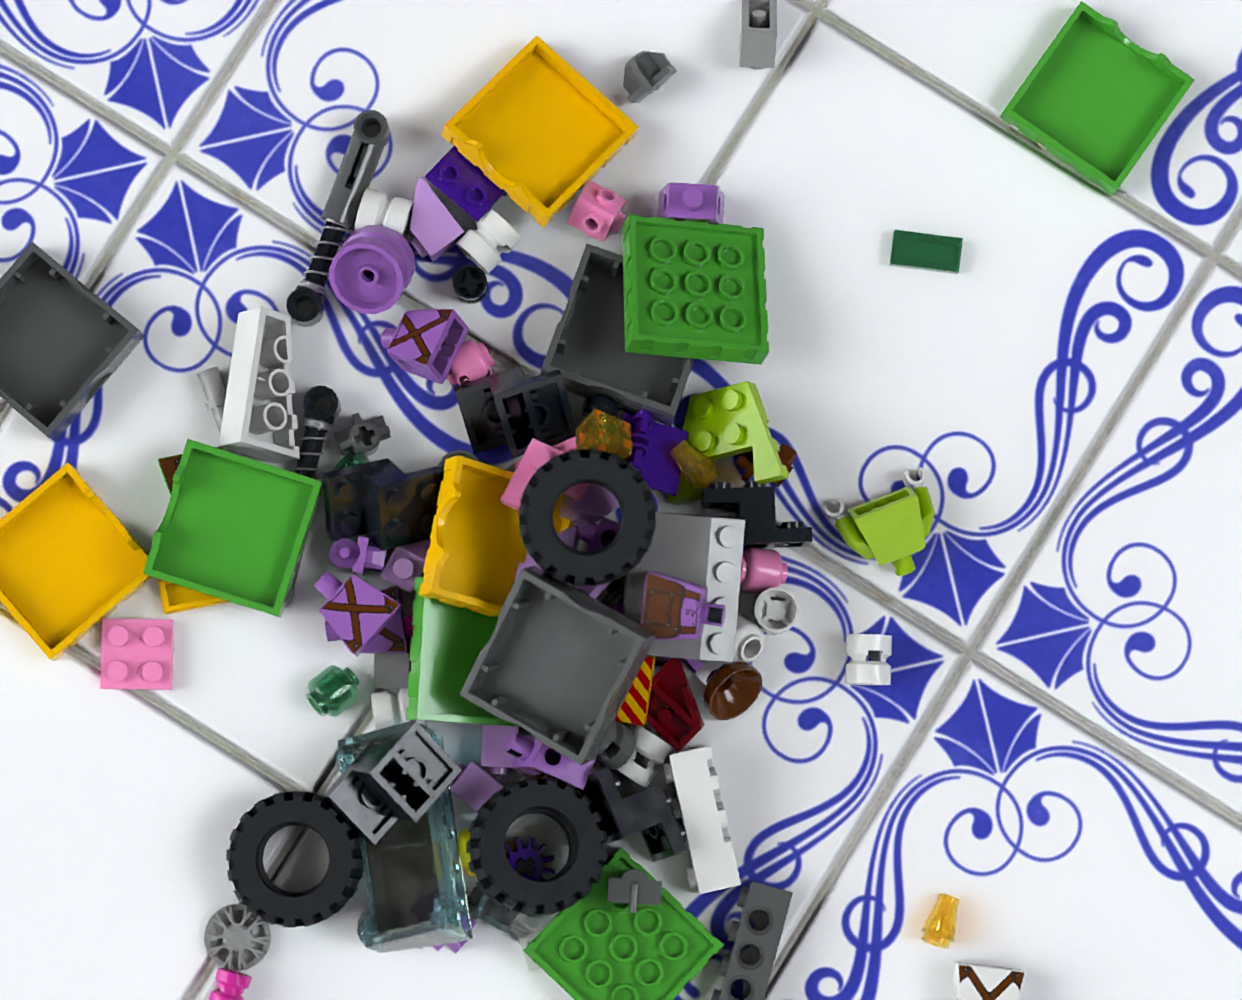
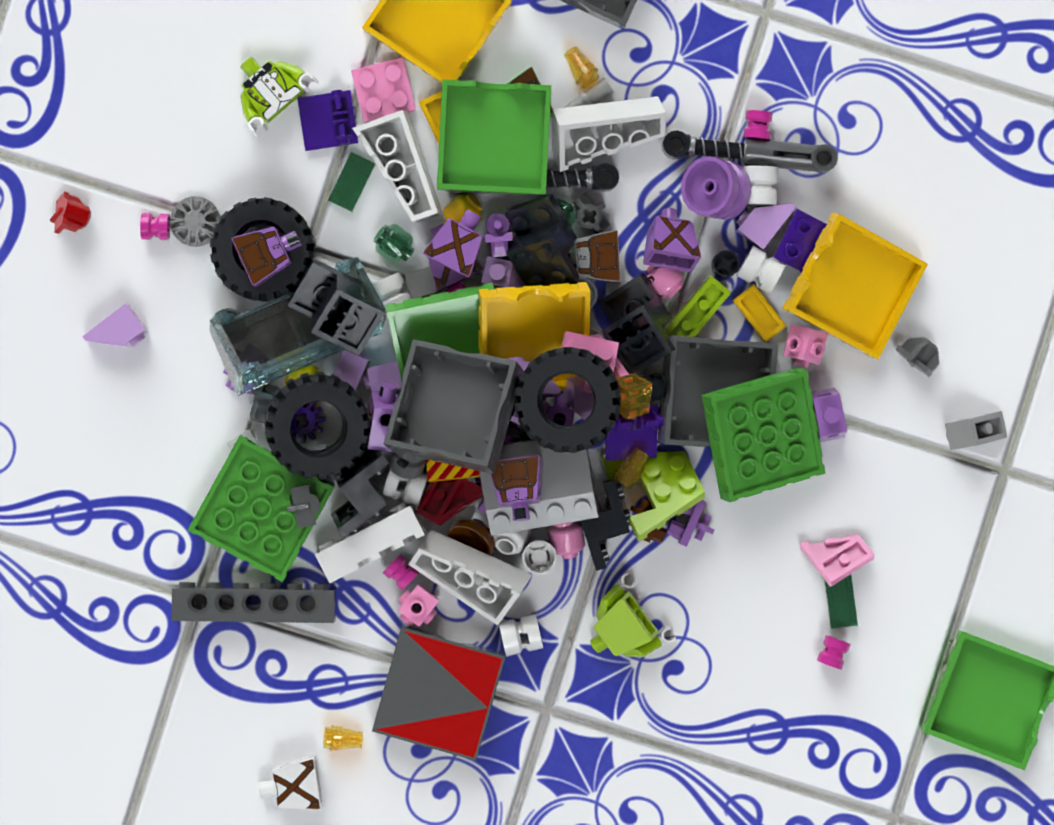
camera: 80 degrees right, 5 degrees up
none -> torso [231,227,302,287]
none -> torso [240,57,319,137]
none -> dark purple hinge [297,90,359,151]
none -> clear green tile [328,152,376,213]
none -> white wedge [352,110,443,223]
none -> tile [372,625,506,761]
none -> dark pink wheel [383,553,419,591]
none -> bright pink brick [398,583,440,627]
none -> white wedge [408,530,532,625]
none -> yellow head [443,193,483,224]
none -> clear yellow cone [564,47,600,88]
none -> torso [568,230,621,283]
none -> lime plate [664,275,731,337]
none -> medium lavender hips [667,500,715,547]
none -> yellow tile [732,284,787,343]
none -> dark pink wheel [743,110,773,140]
none -> bright pink wing [800,535,875,587]
none -> dark pink wheel [817,635,851,670]

